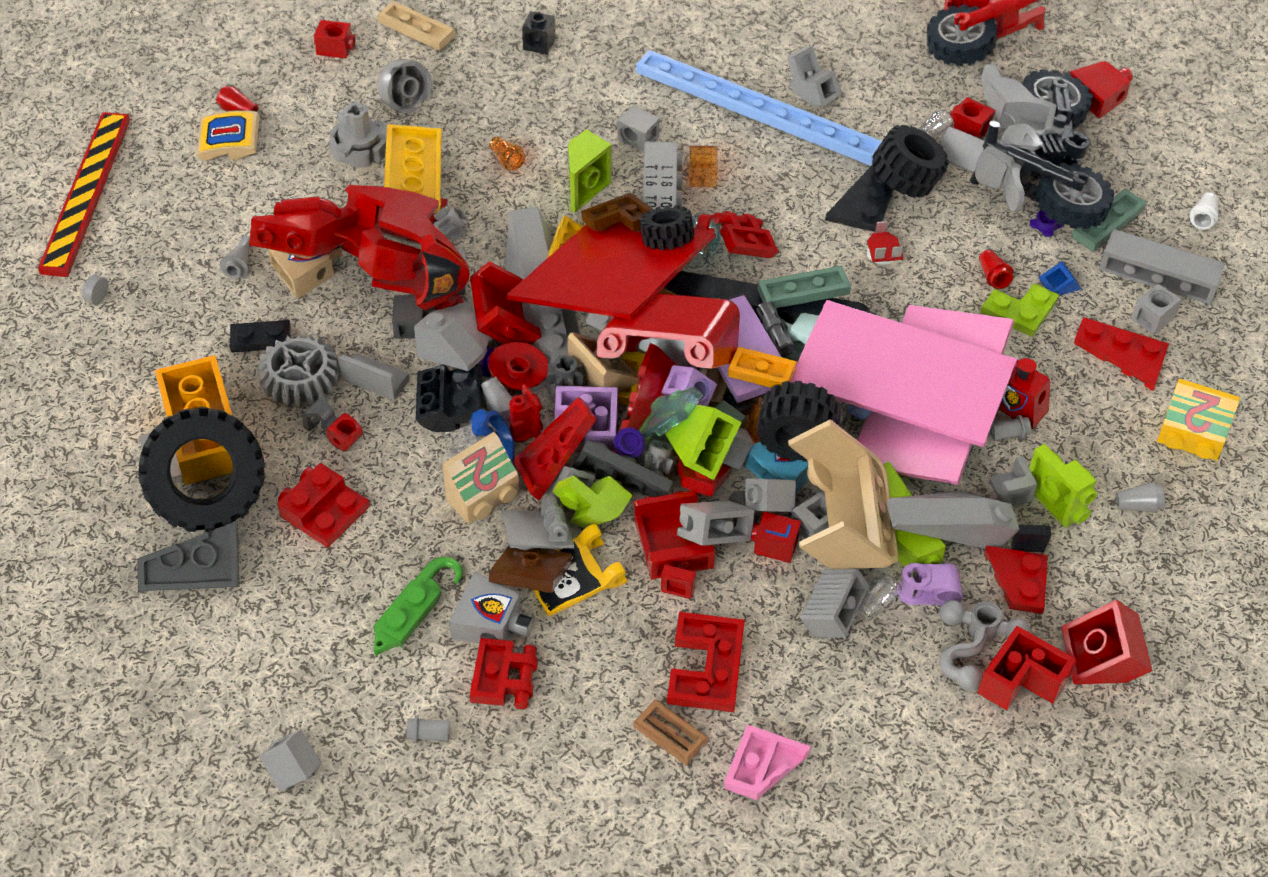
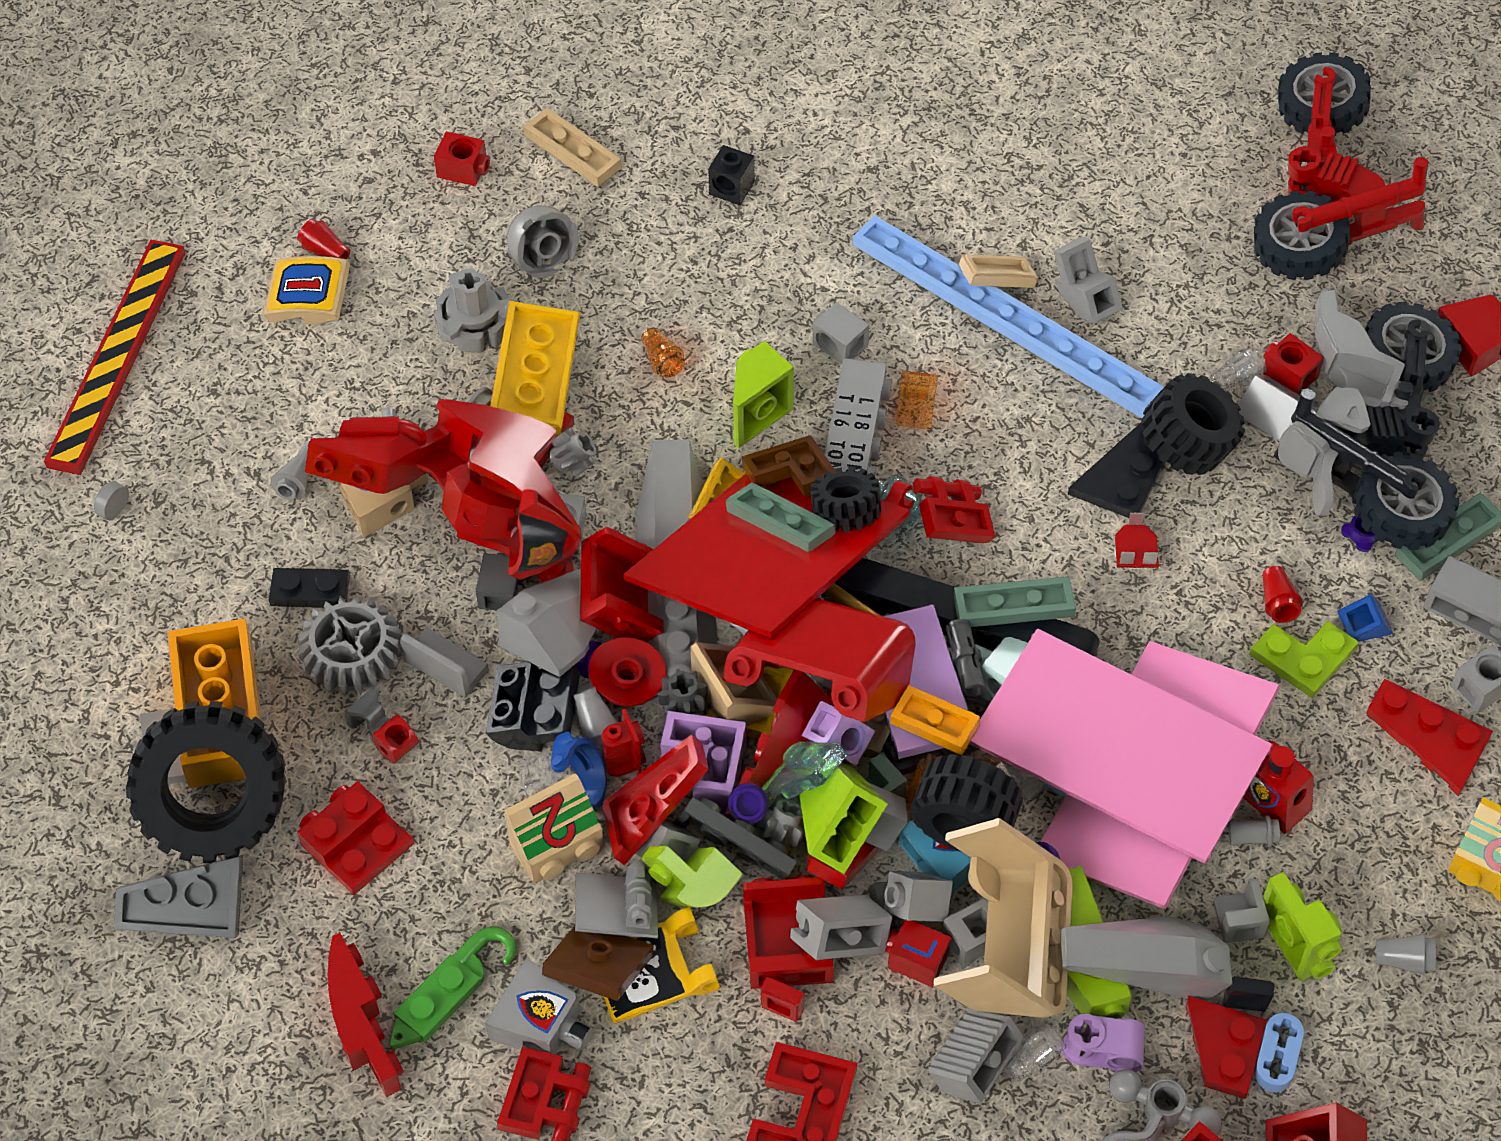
camera: 10 degrees right, 5 degrees up
none -> red slope [327,932,404,1097]
none -> sand green plate [726,482,835,552]
none -> tan tile [959,254,1038,288]
none -> light blue beam [1254,1013,1304,1093]

